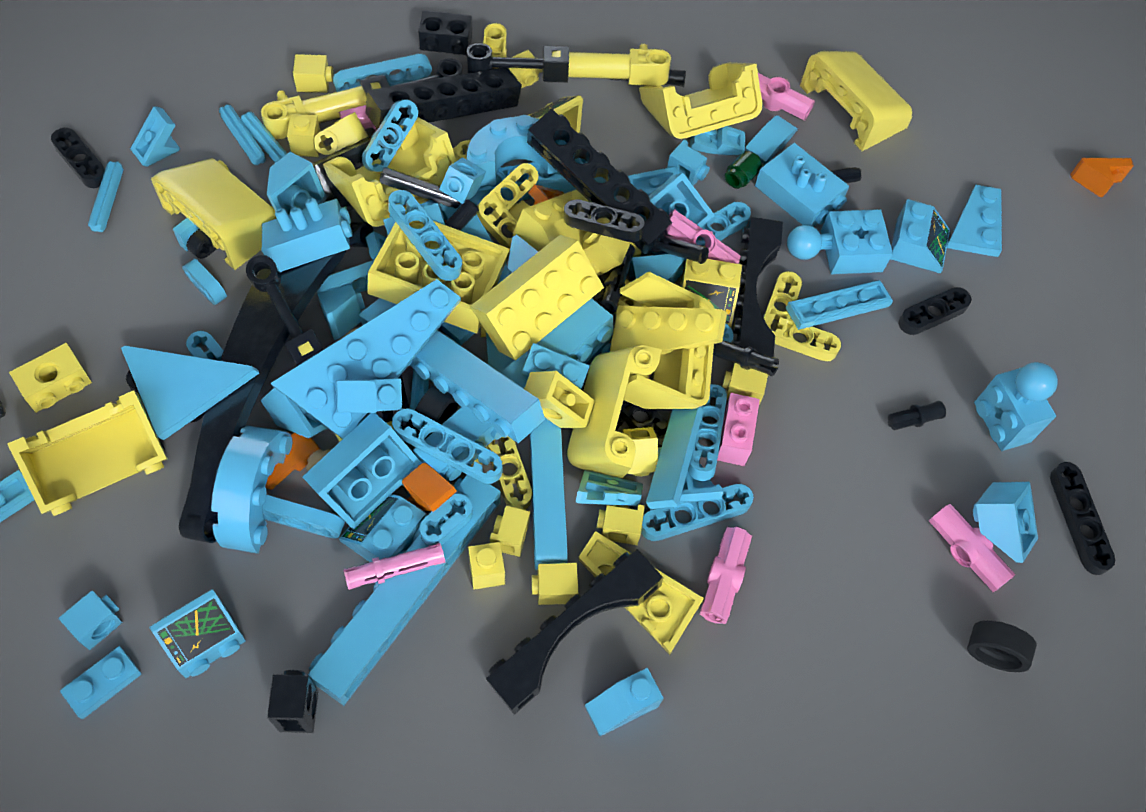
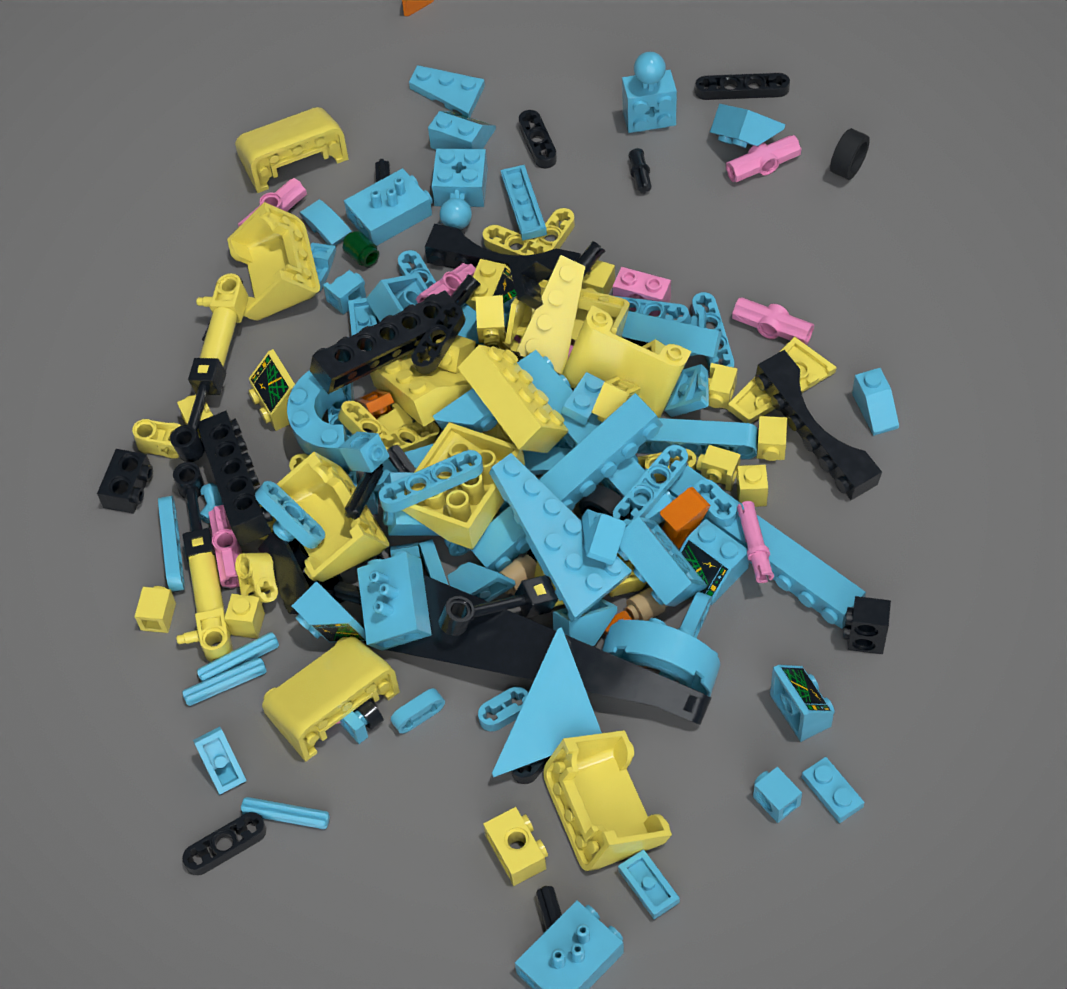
camera: 70 degrees left, 5 degrees down
none -> light yellow brick [476,295,505,346]
none -> black slope [508,256,553,310]

